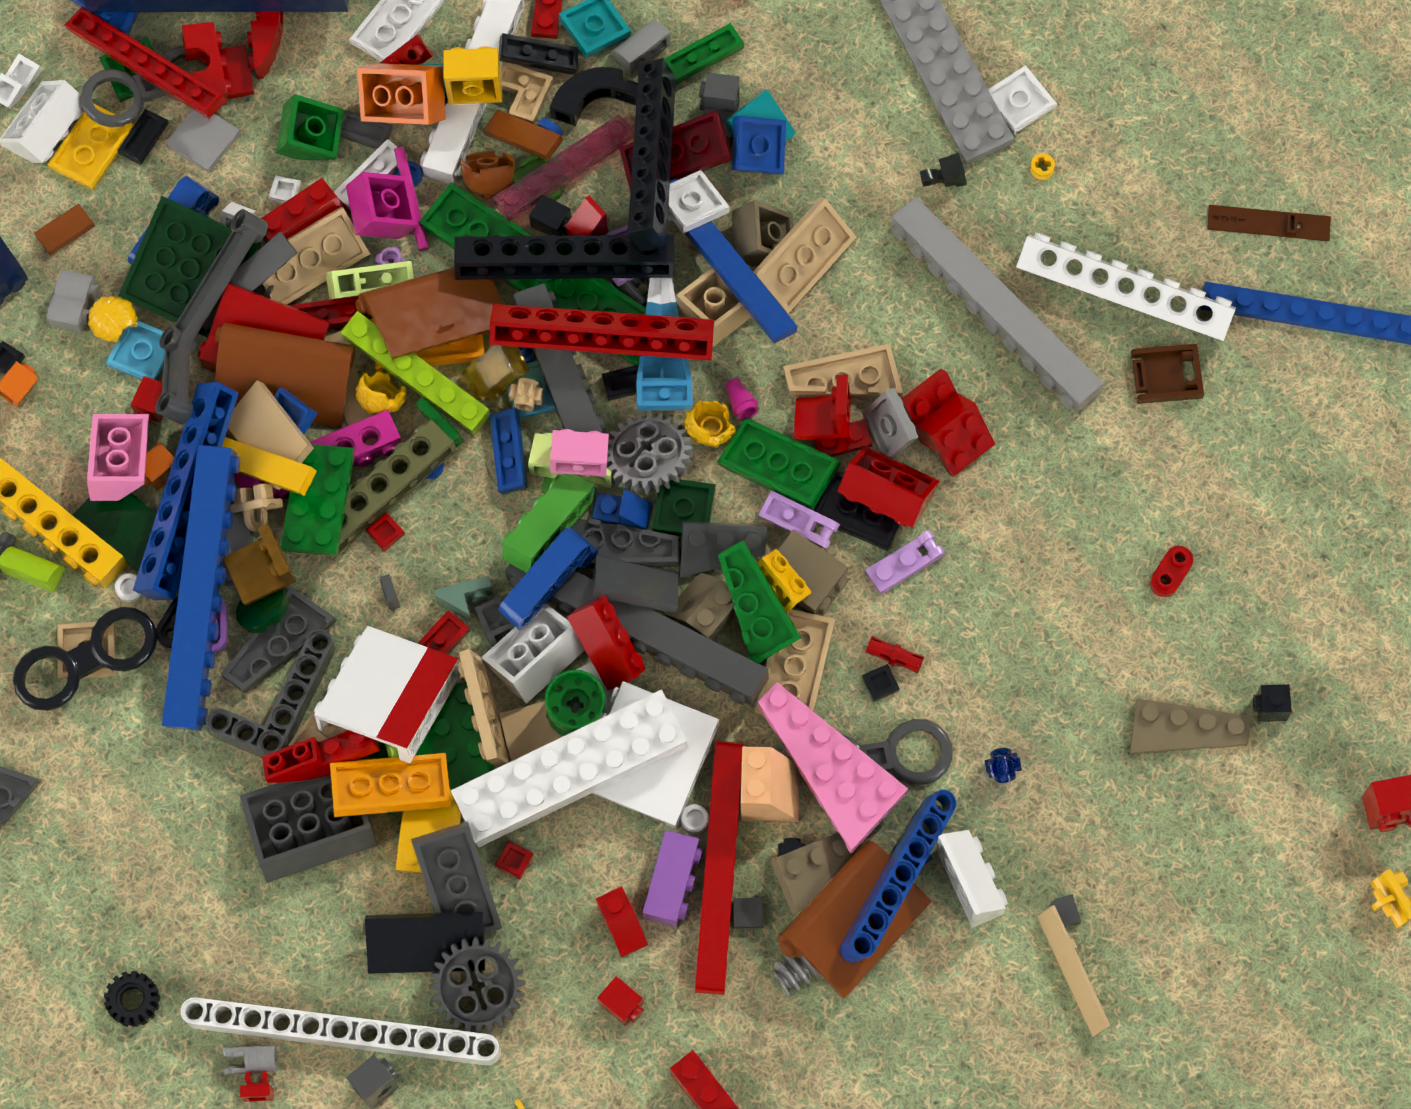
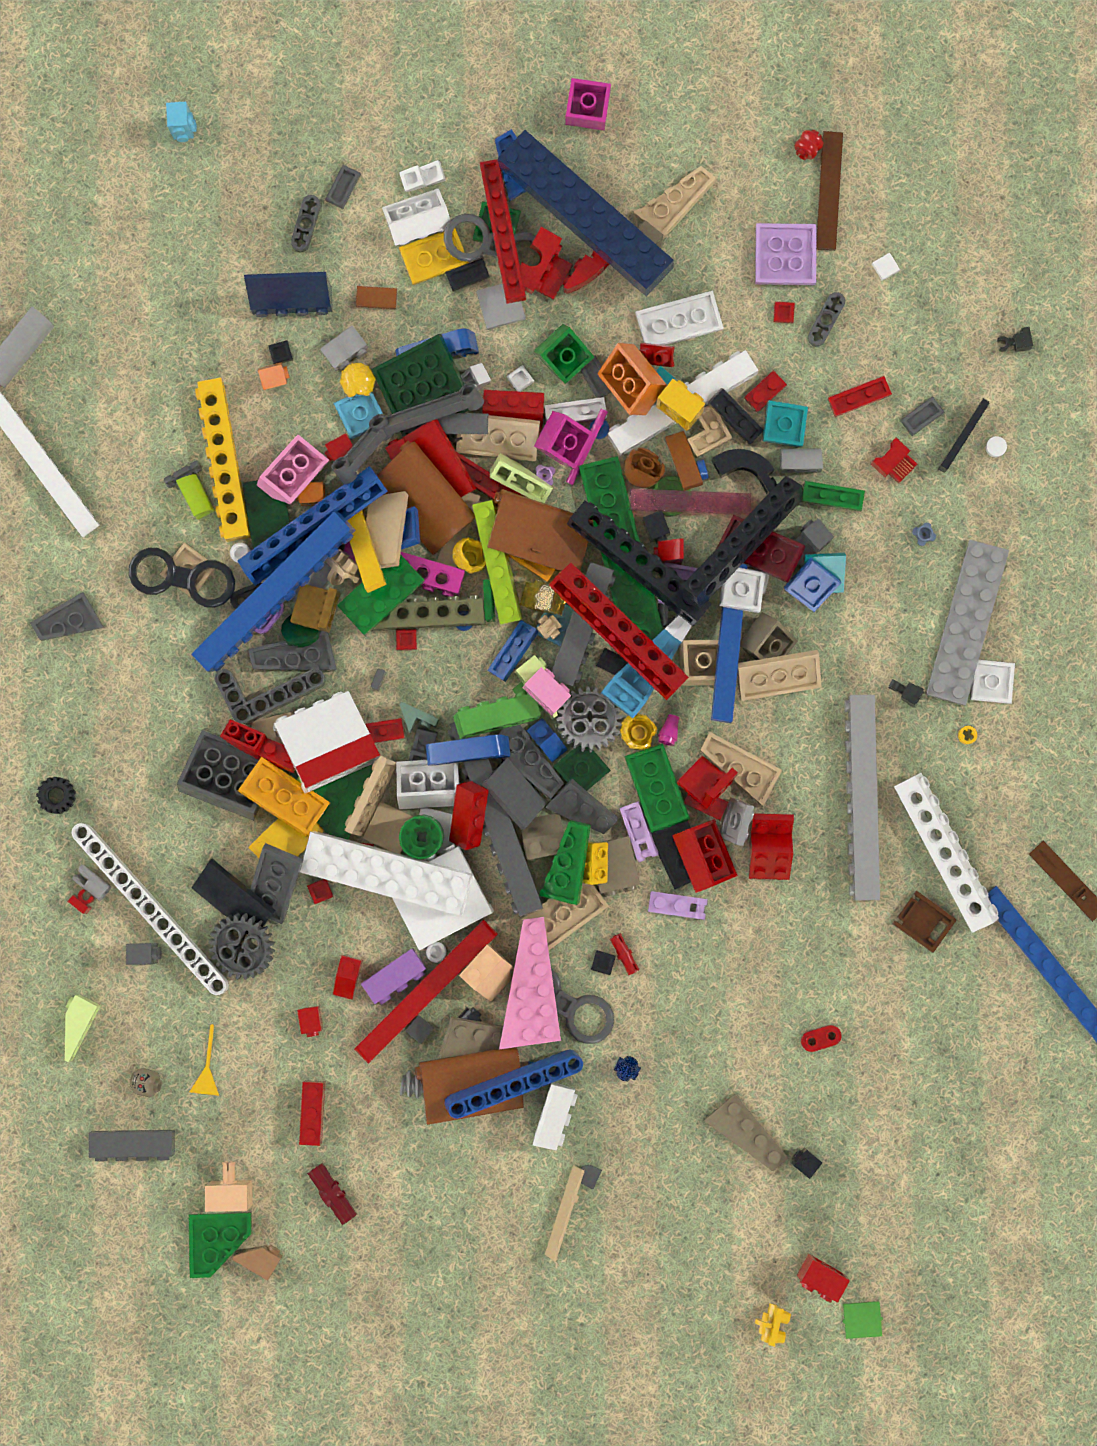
camera: 40 degrees right, 15 degrees up
none -> sand blue plate [912,522,936,546]

